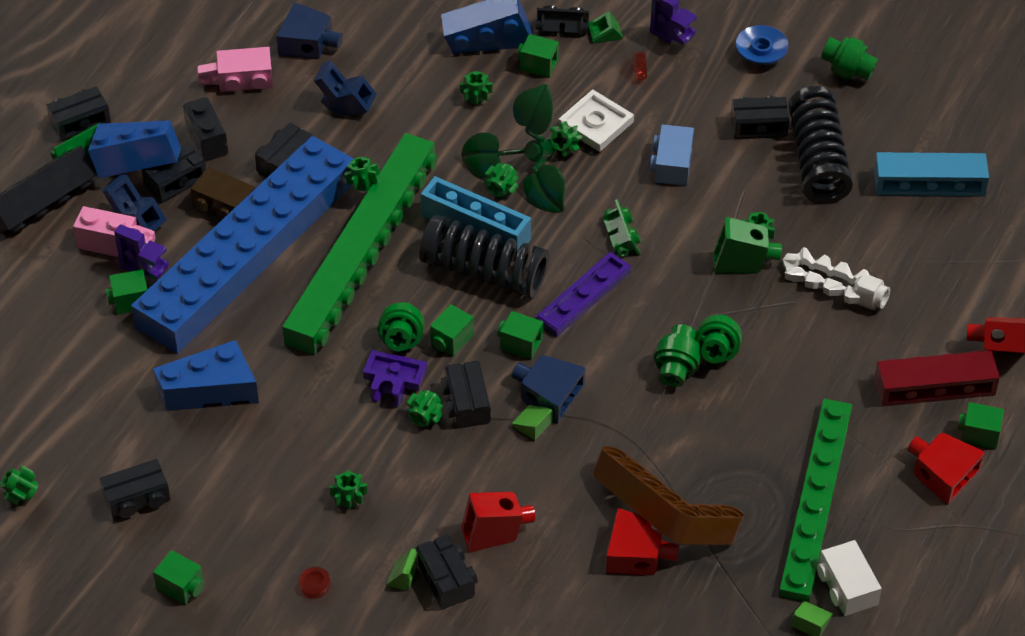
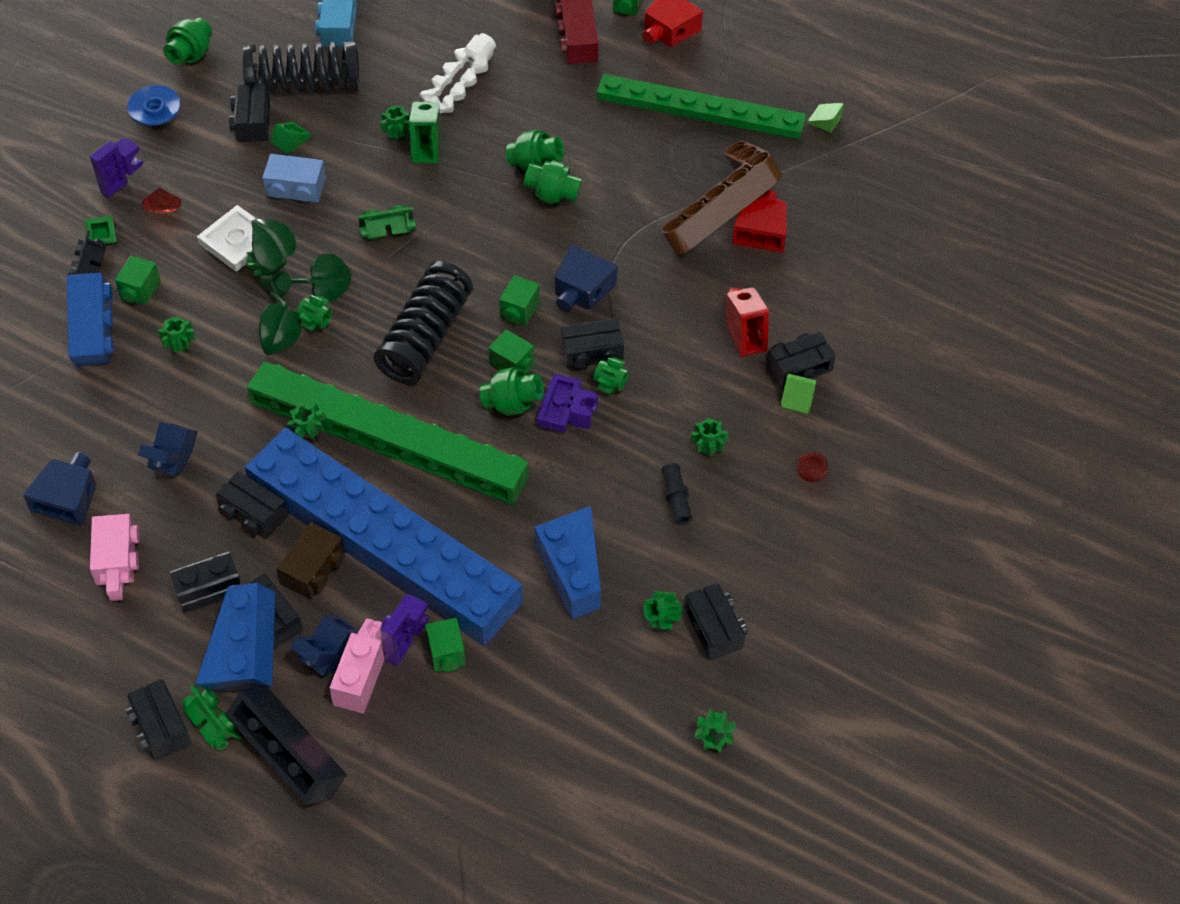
camera: 90 degrees left, 5 degrees up
green brick [153,550,204,605] -> none
dark azure brick [420,176,531,257] -> none
bright green slope [512,405,553,440] -> none
dark purple tile [536,252,631,337] -> none
white brick [817,540,882,616] -> none
none -> green slope [270,121,311,154]
none -> green gear [644,591,682,630]
none -> black pin [661,463,693,525]

